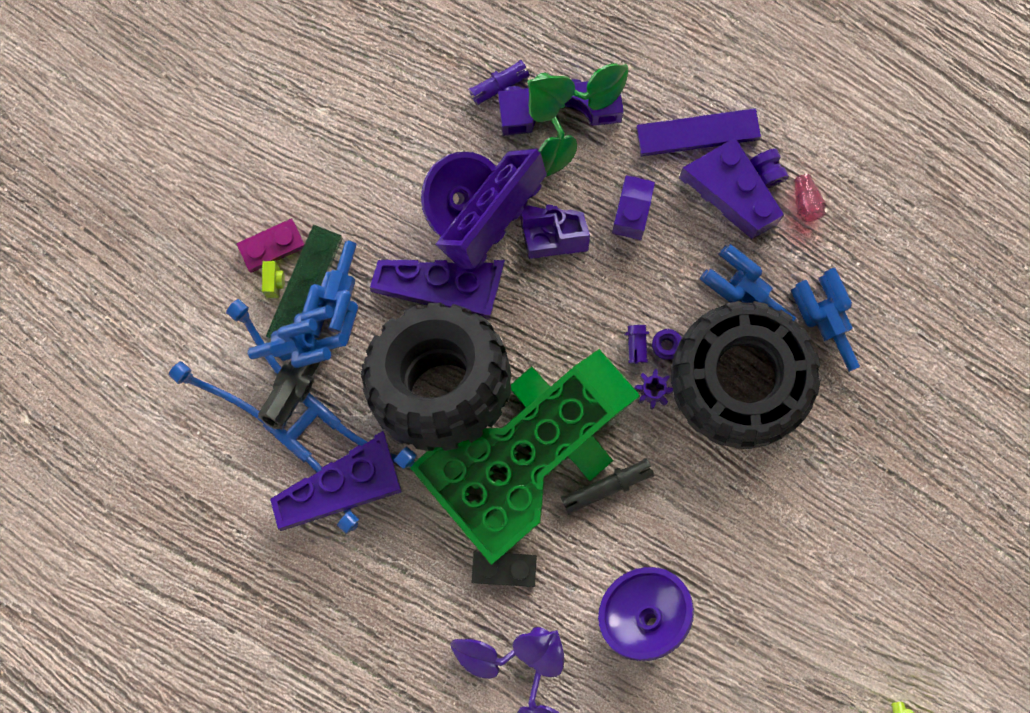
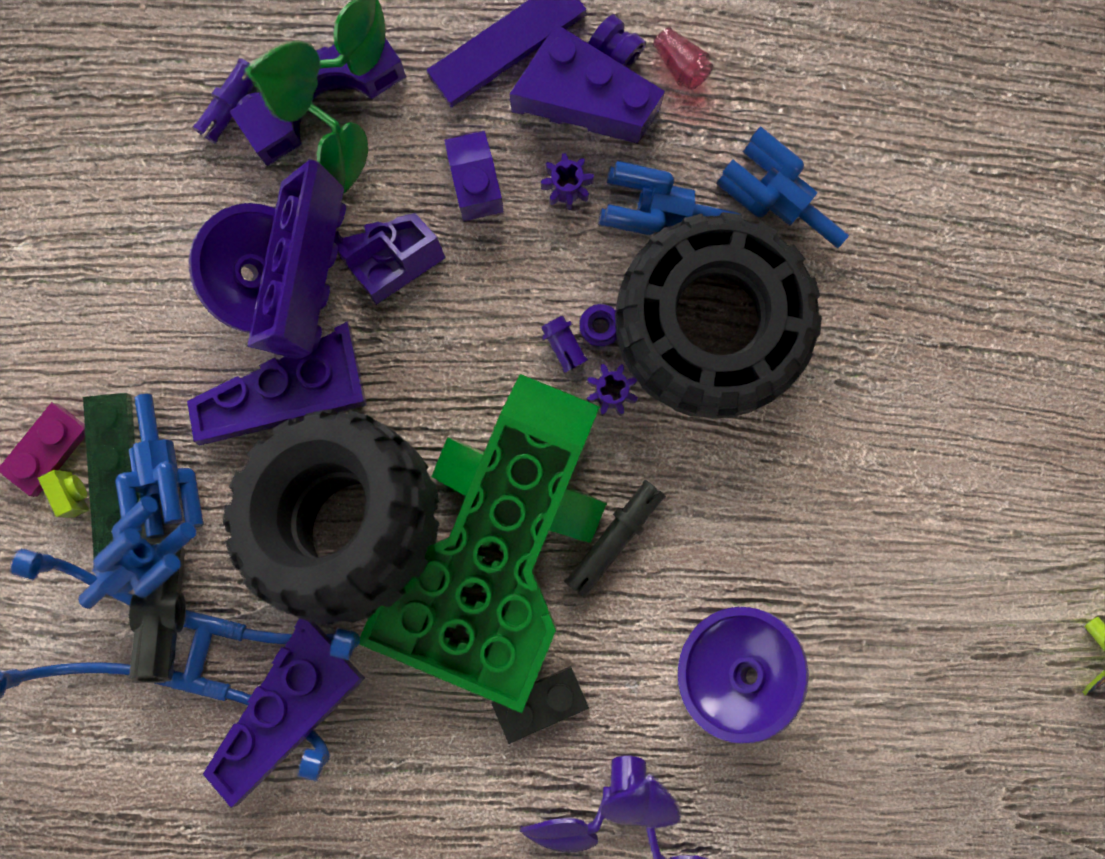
camera: 30 degrees left, 5 degrees up
none -> dark purple gear [541,153,594,210]

